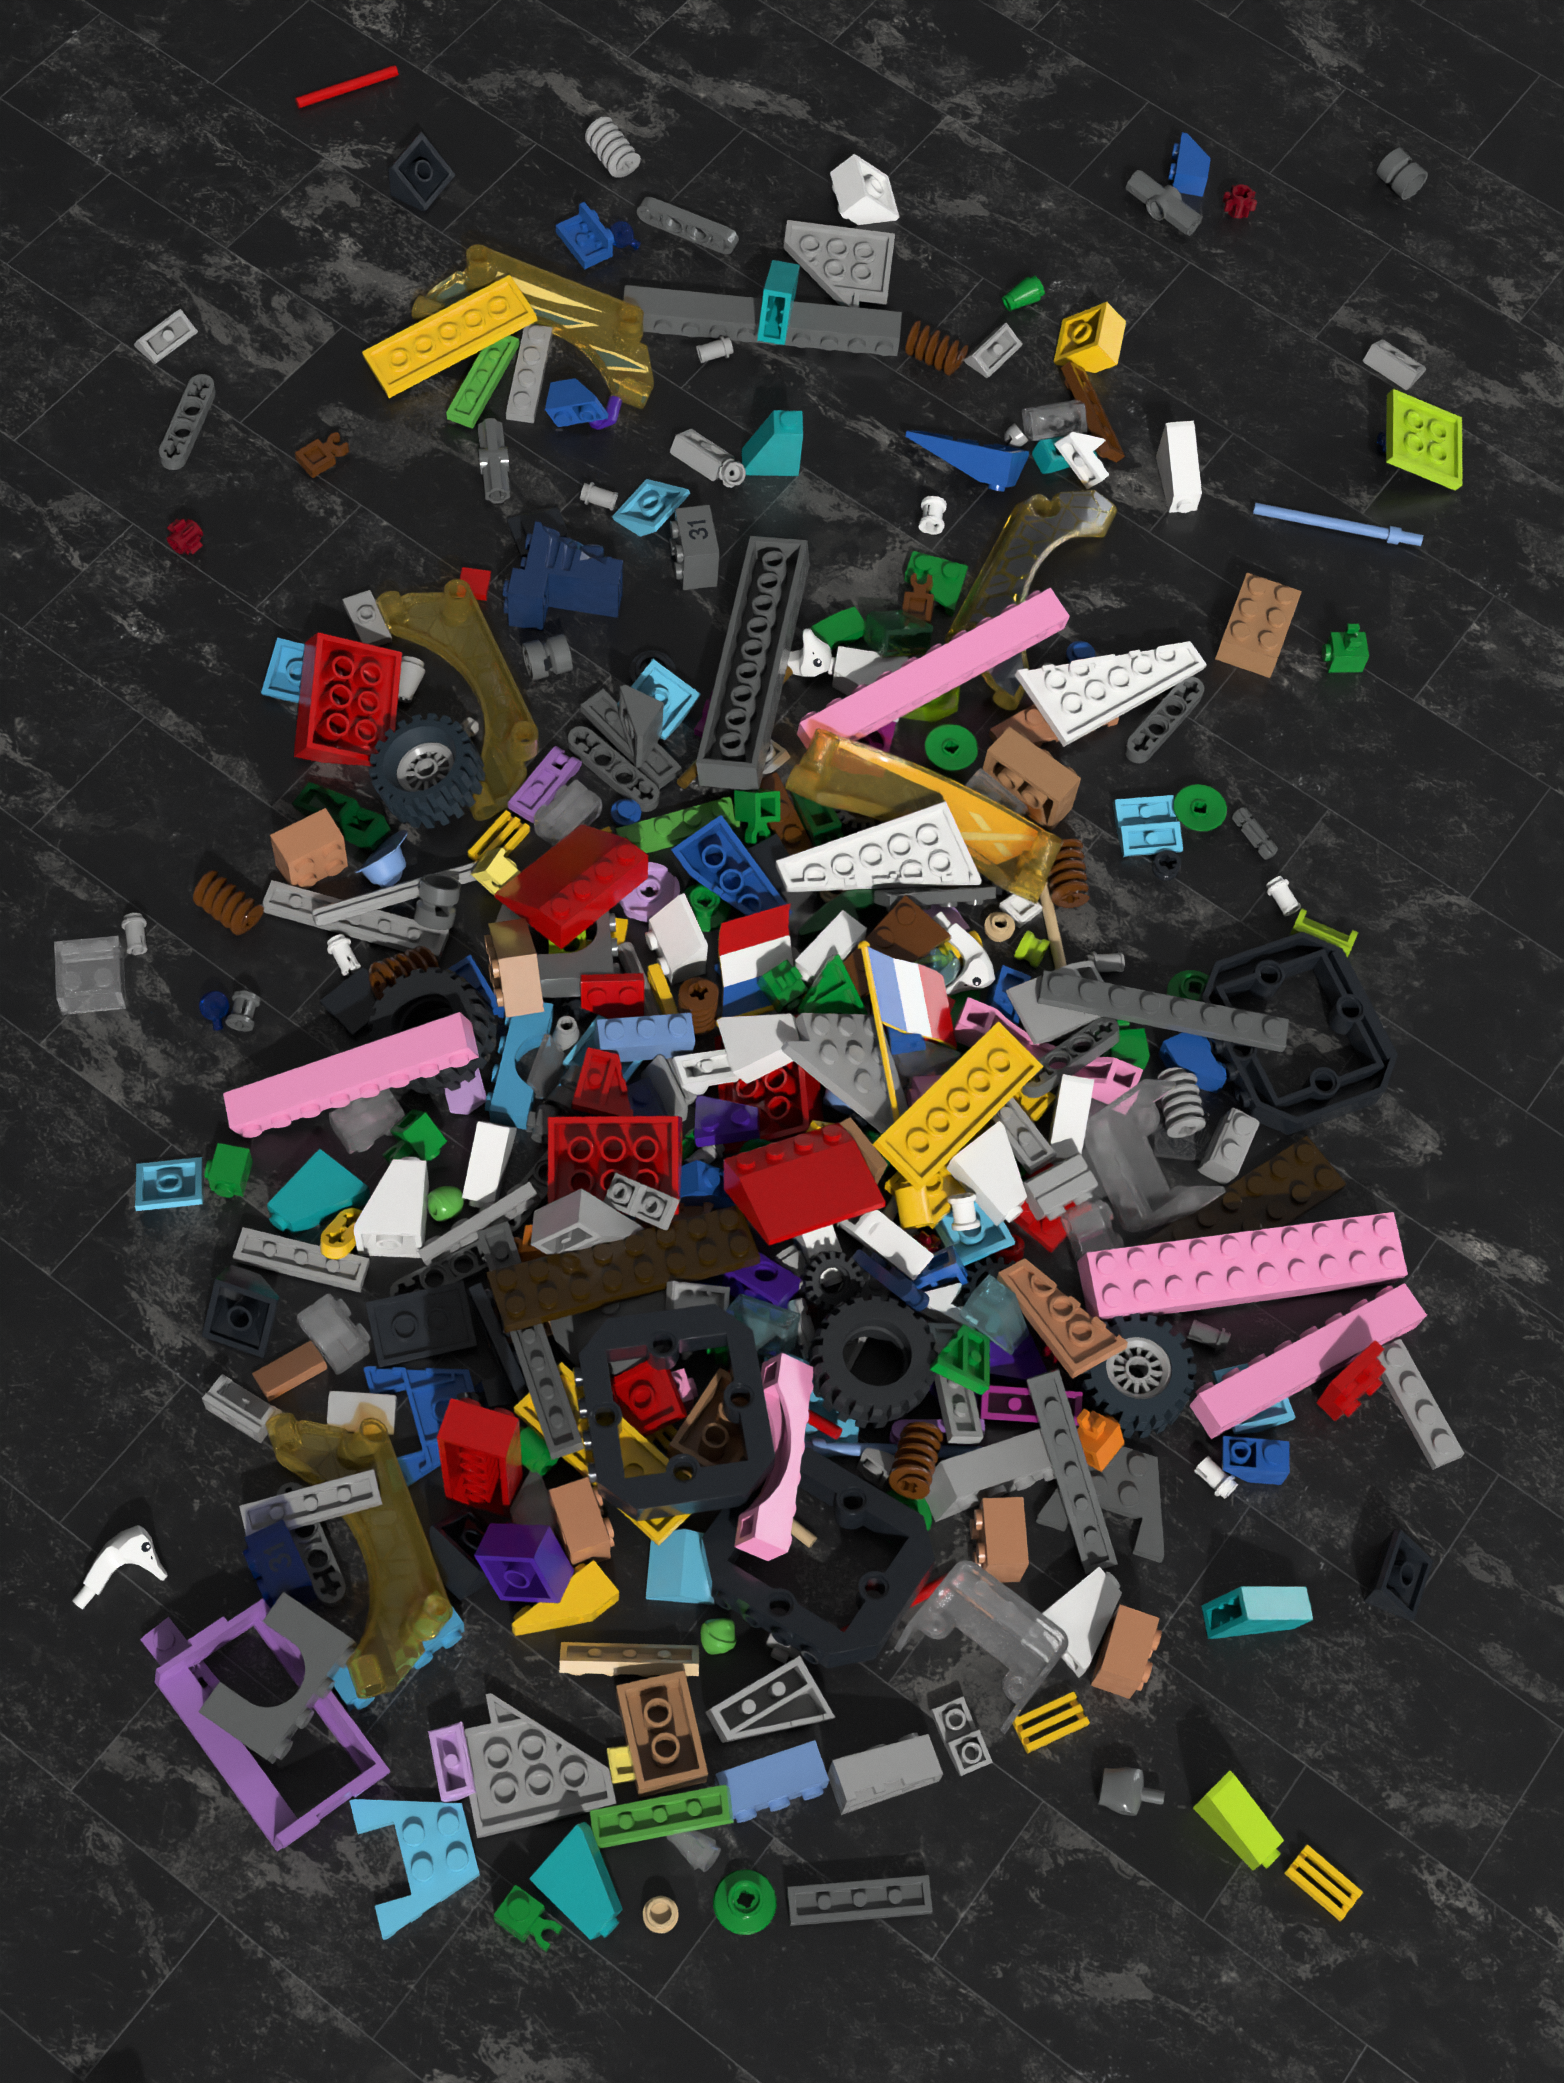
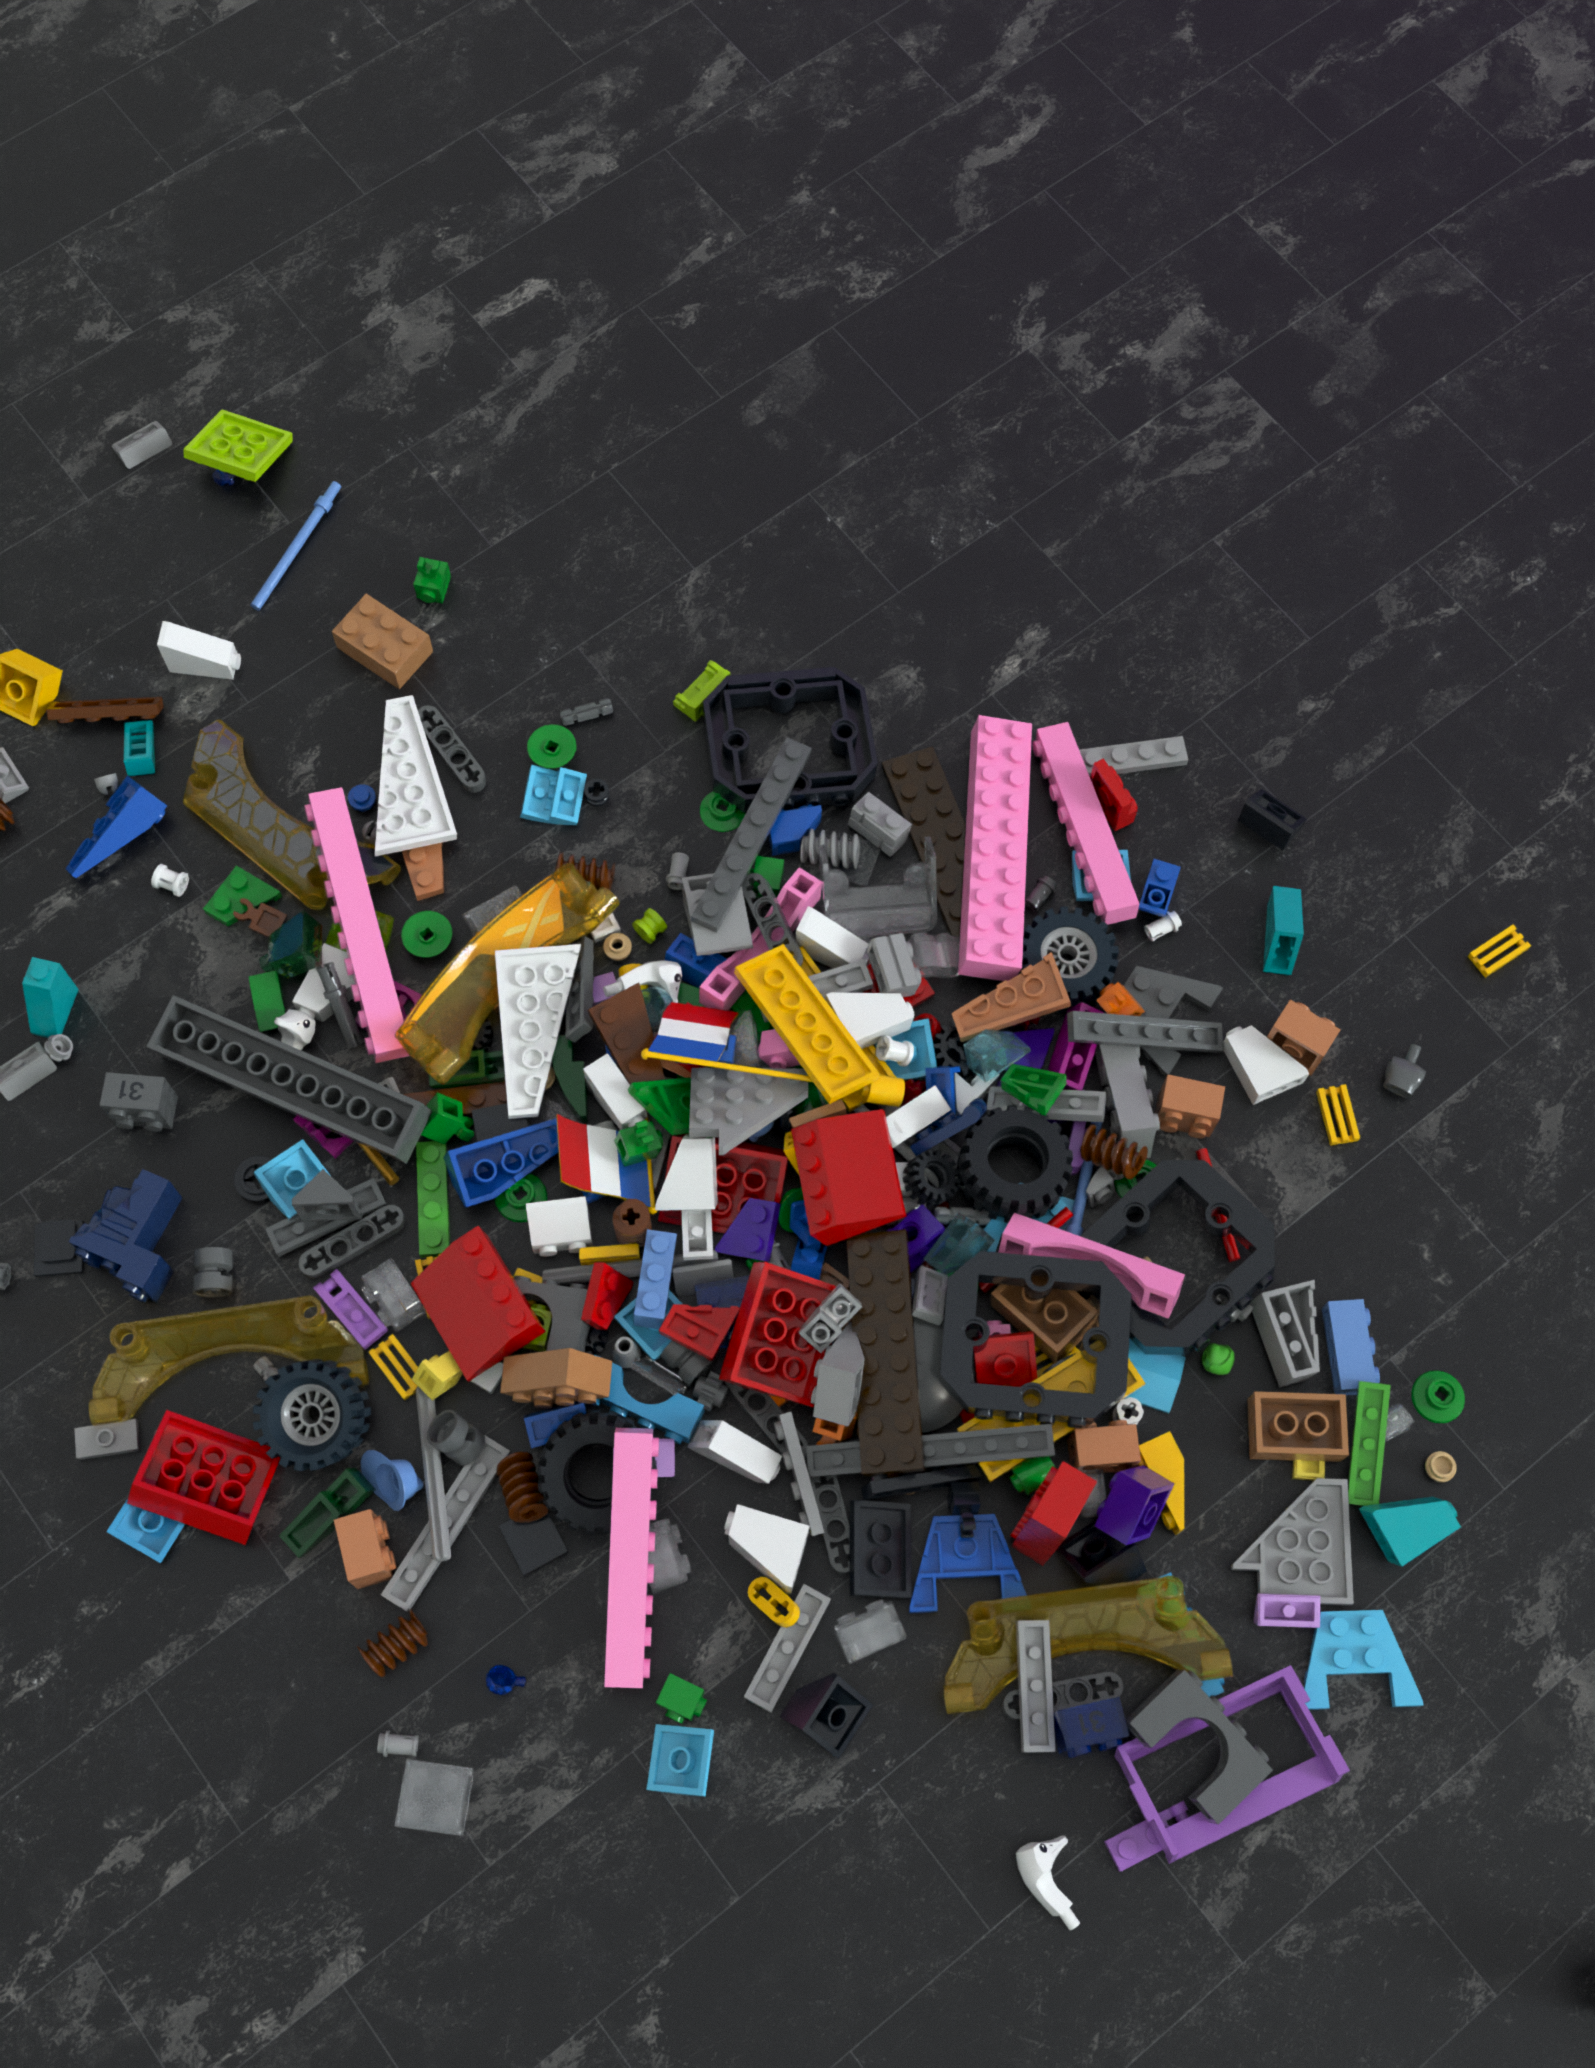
camera: 70 degrees left, 5 degrees up
light grey hinge [202,1374,282,1443] -> none
dark grey bush [225,991,261,1032] -> none
nougat slope [252,1341,327,1402] -> none
teal slope [267,1149,371,1236] -> none
white pin [327,934,361,976] -> none
light grey slope [327,1391,398,1435] -> none
green brick [382,1109,447,1165] -> none
light grey cone [398,656,425,703] -> none
bright green piece [427,1186,464,1222] -> none
red tile [457,567,491,601] -> none
green brick [494,1885,563,1952] -> none
tan plate [559,1642,699,1677] -> none
light grey pin [580,482,618,511] -> none
blue plate [611,799,641,827] -> none
medium azure slope [612,479,690,537] -> none
lavender plate [620,862,680,922] -> none
dark grey plate [787,1875,933,1926] -> none
light grey wedge [827,1733,943,1815] -> none
clear windscreen [894,1561,1069,1734] -> none
light grey slope [930,1696,993,1776] -> none
medium nougat brick [980,727,1081,832] -> none
clear brick [1022,400,1087,441] -> none
tan bar [1034,869,1067,970] -> none
white slope [1054,432,1109,489] -> none
lime slope [1193,1771,1284,1871] -> none
white pin [1266,876,1301,916] -> none
none -> dark grey pin [316,962,364,1048]
none -> white bush [1112,1397,1144,1425]

